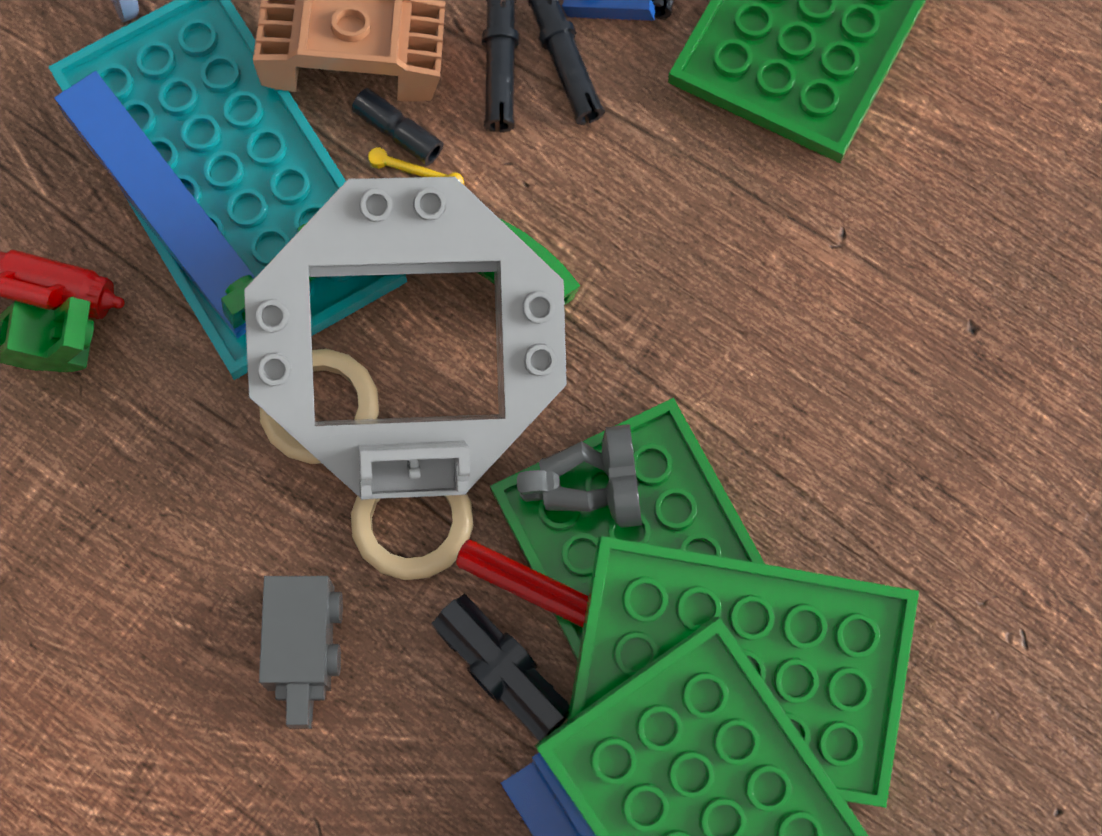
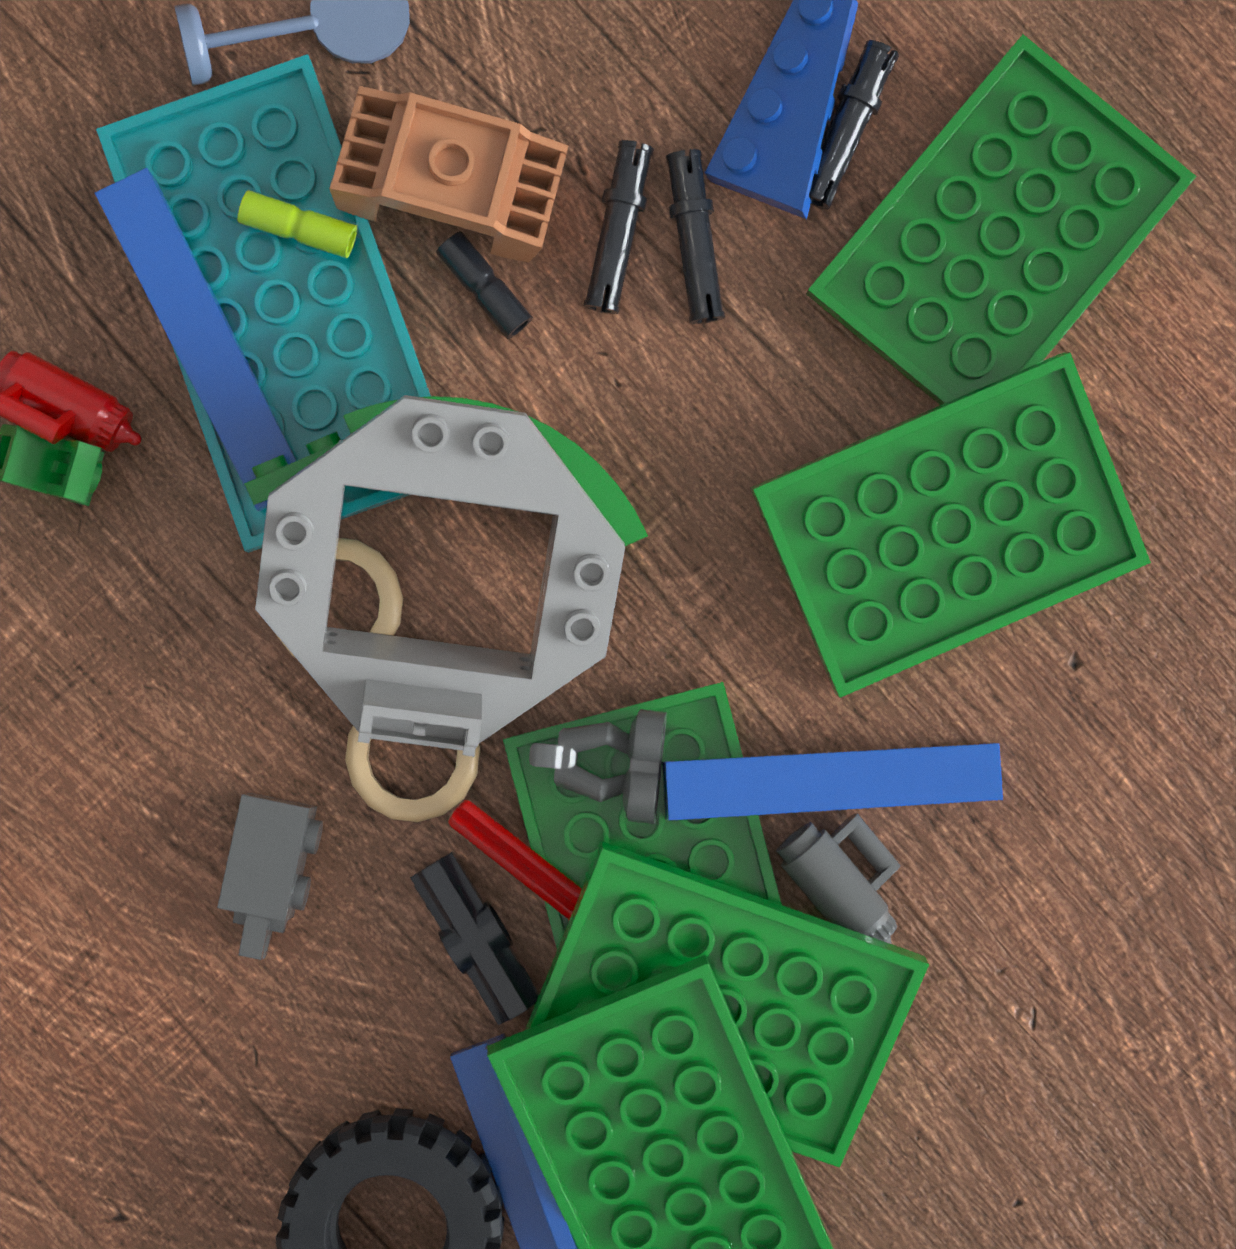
camera: 10 degrees right, 15 degrees up
yellow hinge [368,147,464,184] -> none
none -> lime piece [237,190,357,258]
none -> slope [662,743,1003,820]
none -> green plate [750,352,1151,698]
none -> dark grey piece [776,813,901,944]

